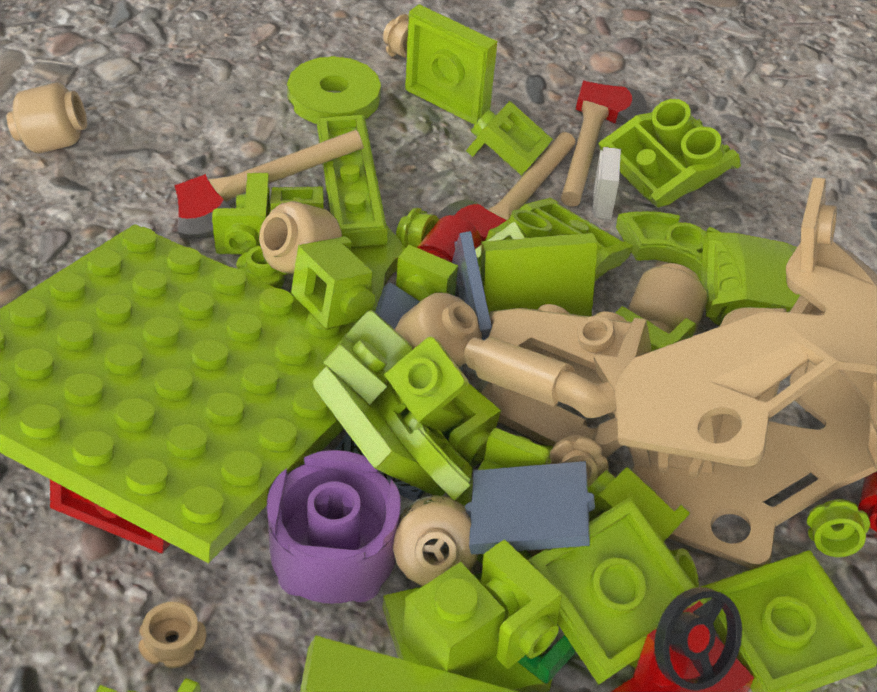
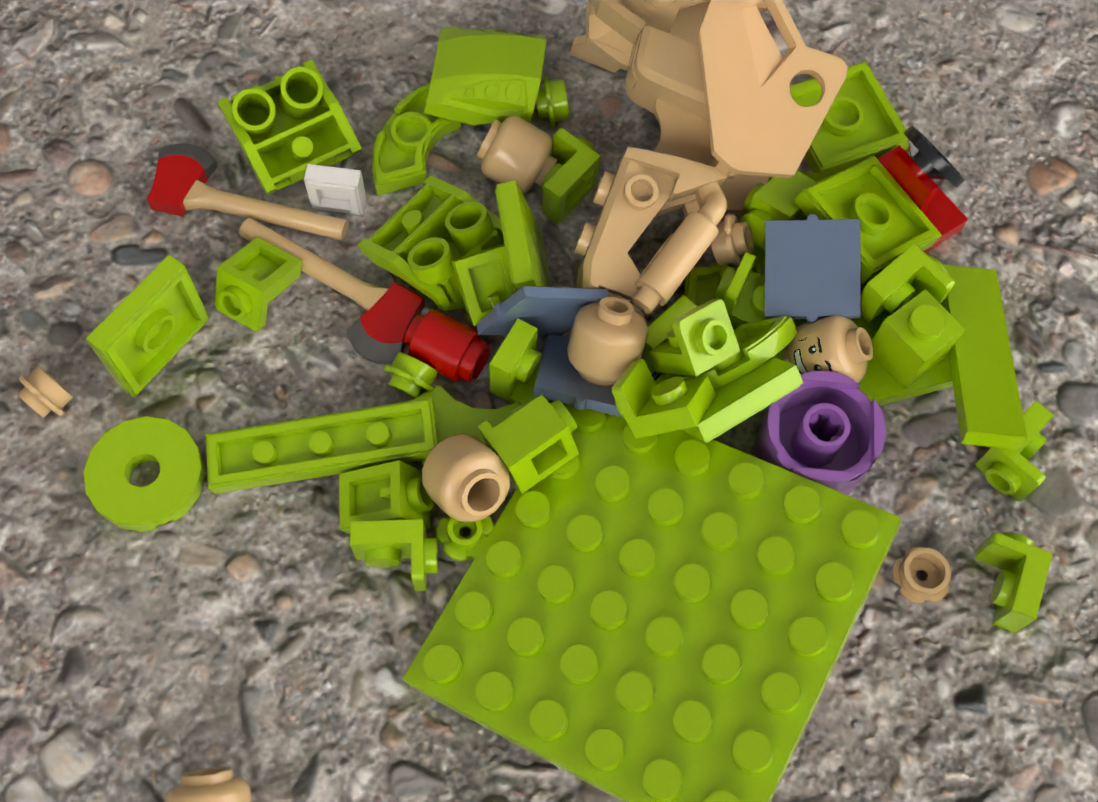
camera: 90 degrees left, 20 degrees up
piece [174,130,364,239] -> none

